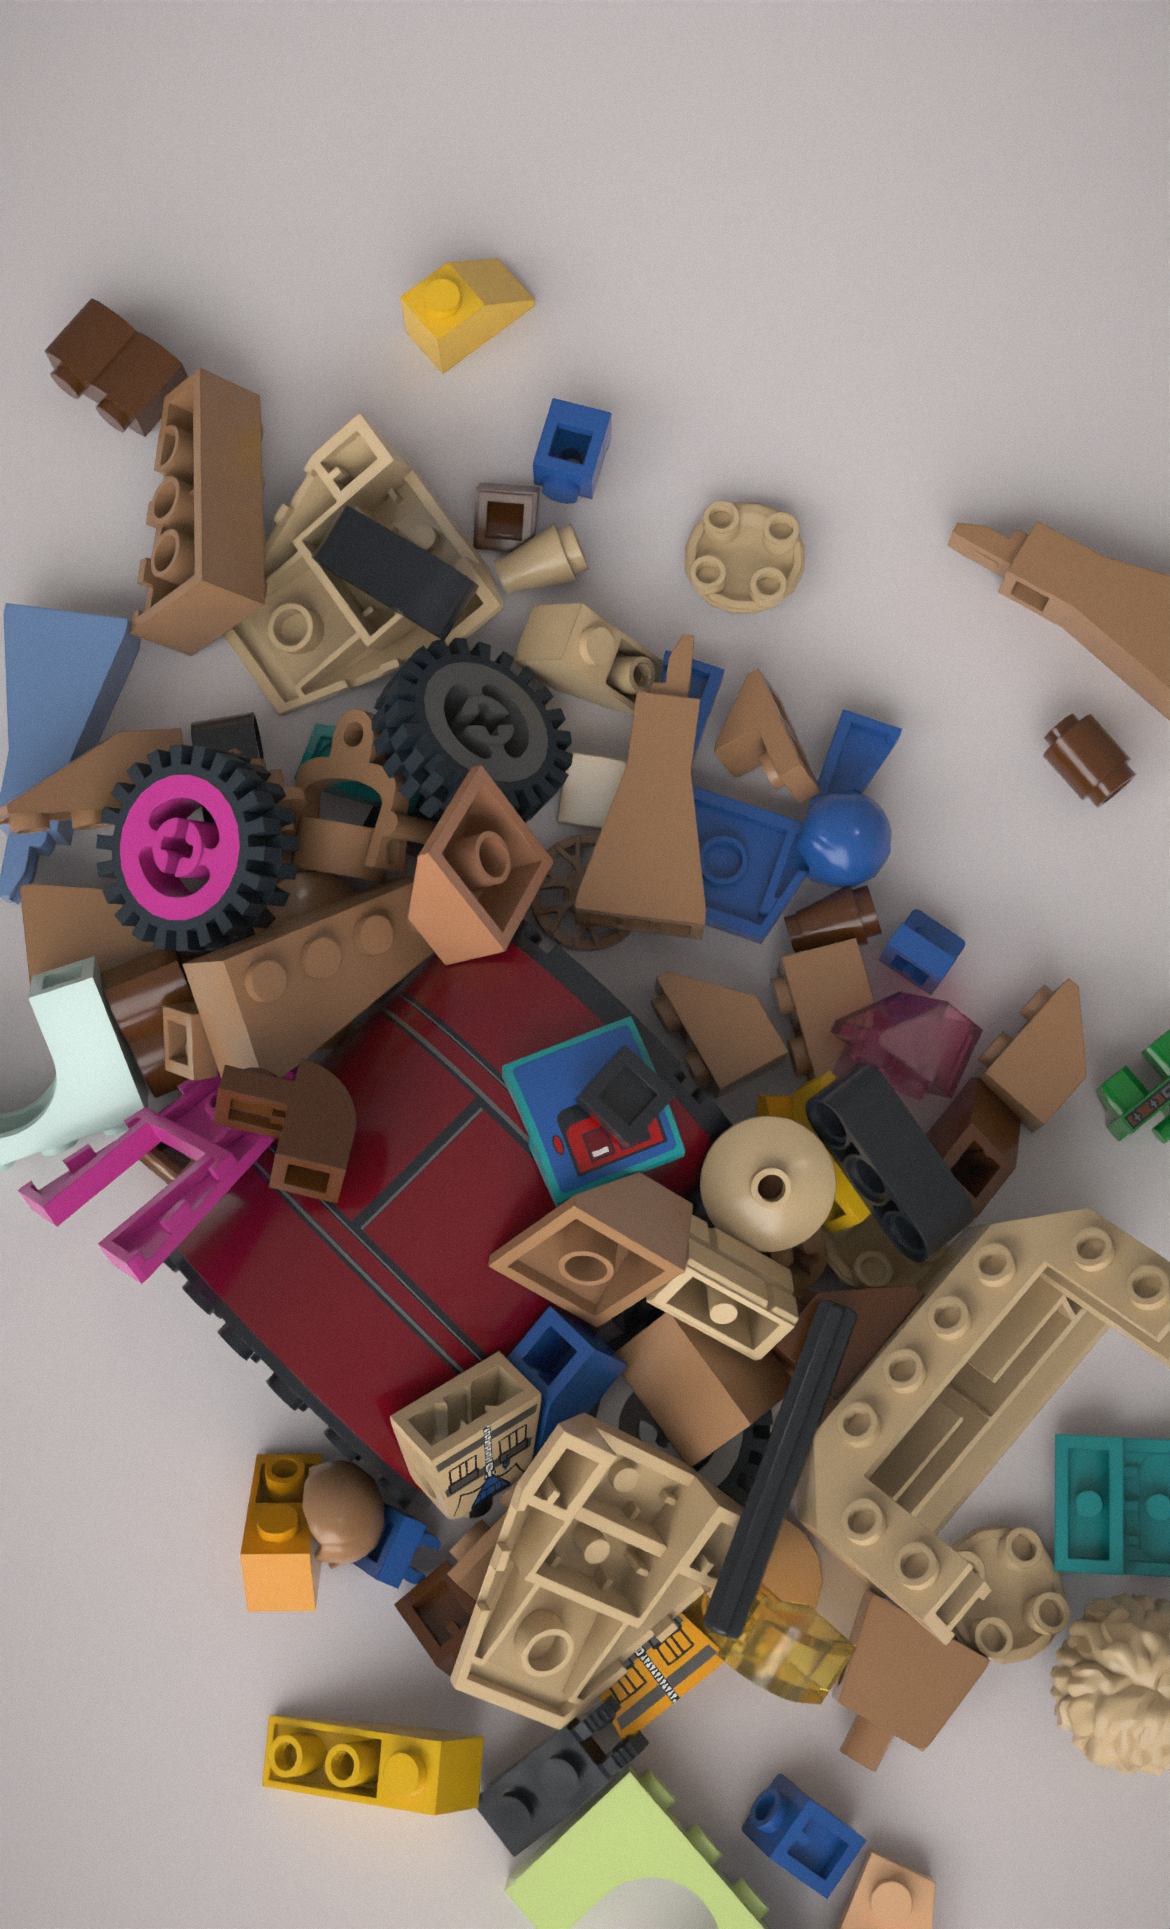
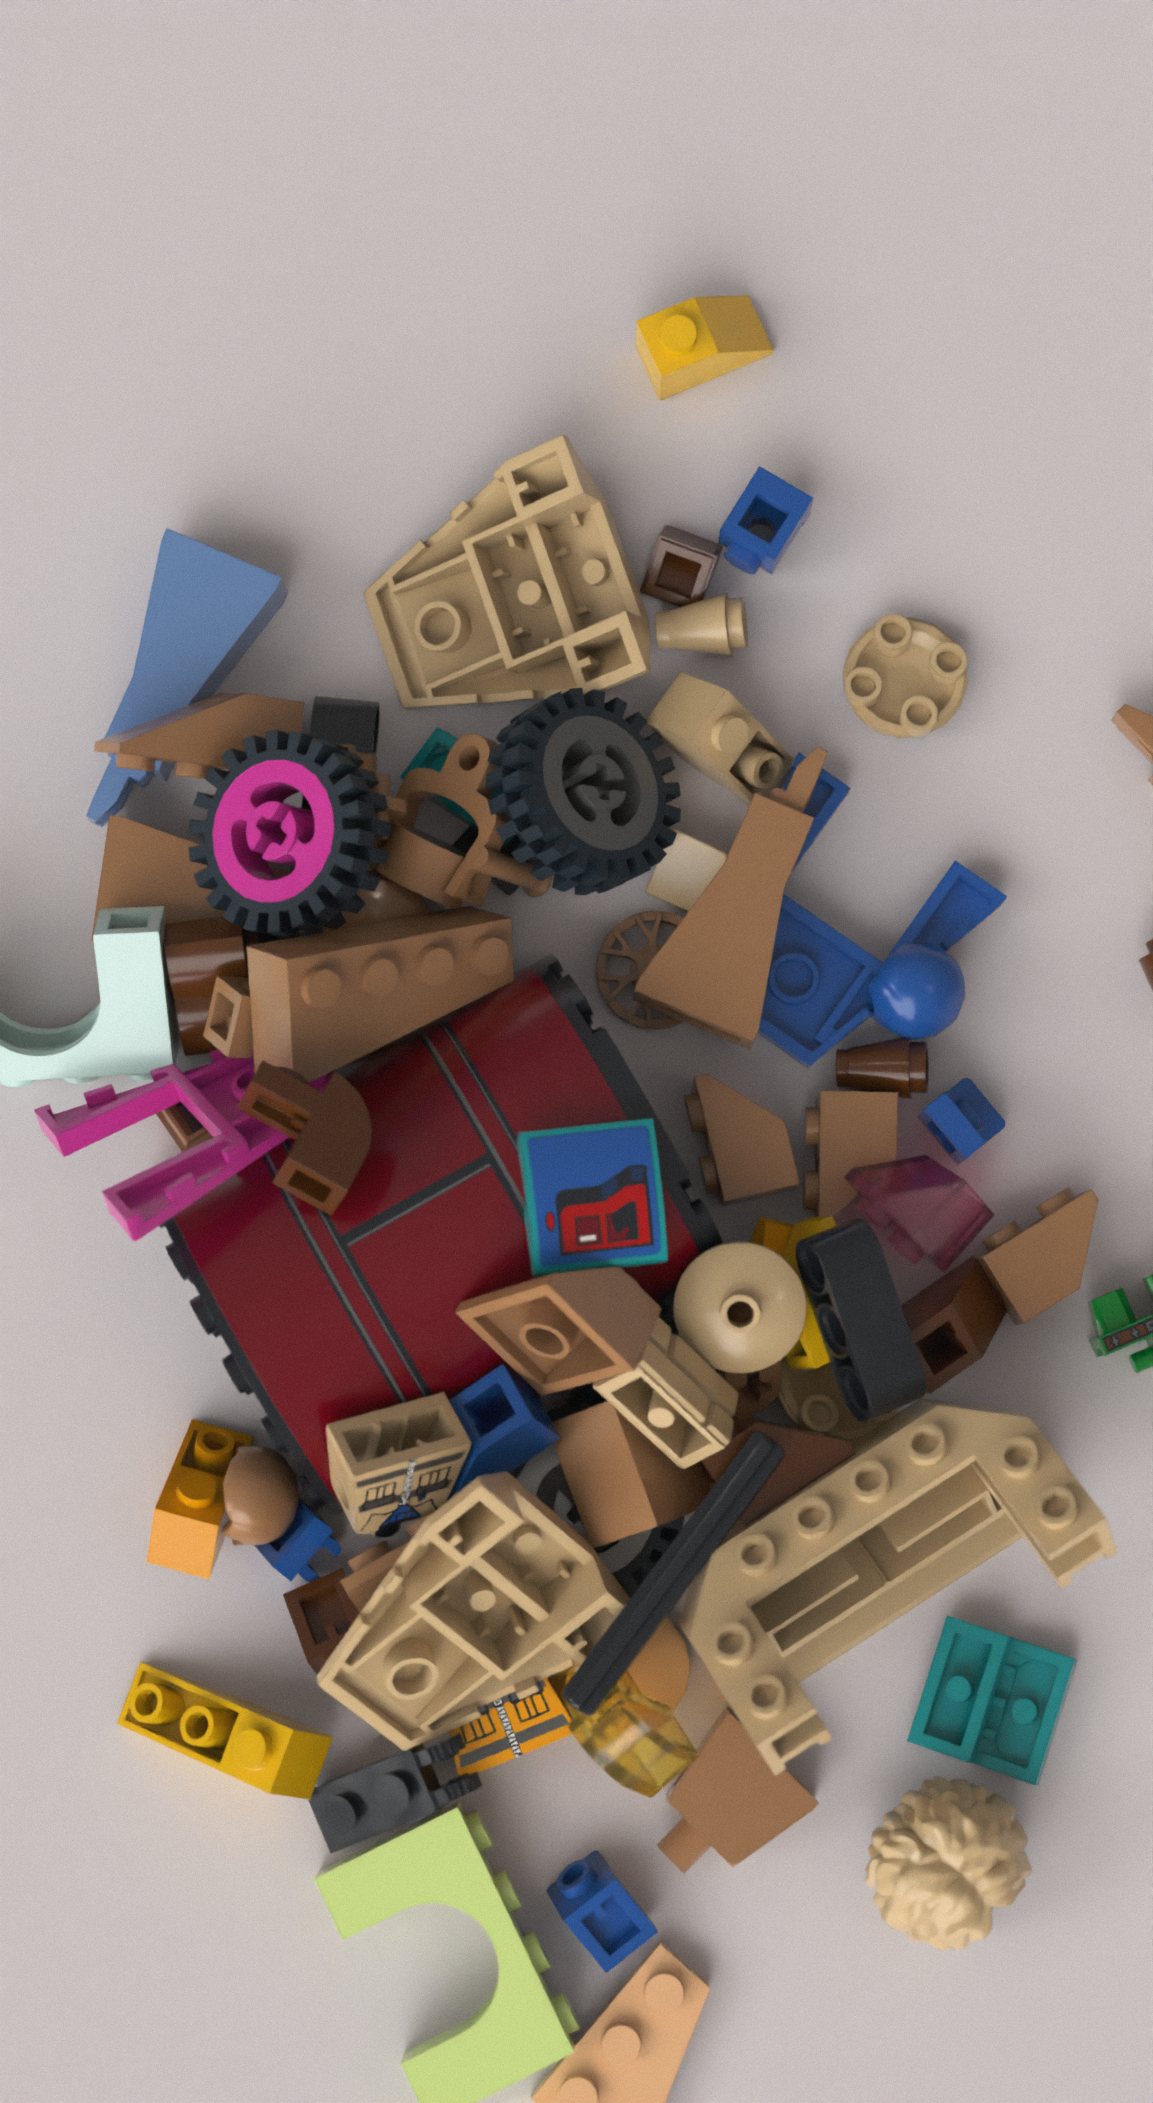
camera: 15 degrees right, 5 degrees up
reddish brown brick [45,298,188,437] -> none
medium nougat wedge [129,368,267,656] -> none
black beam [311,505,479,641] -> none
nougat slope [408,765,554,965] -> none
black plate [573,1045,677,1148] -> none
medium nougat slope [714,668,822,804] -> none
tan dish [951,1525,1071,1664] -> none

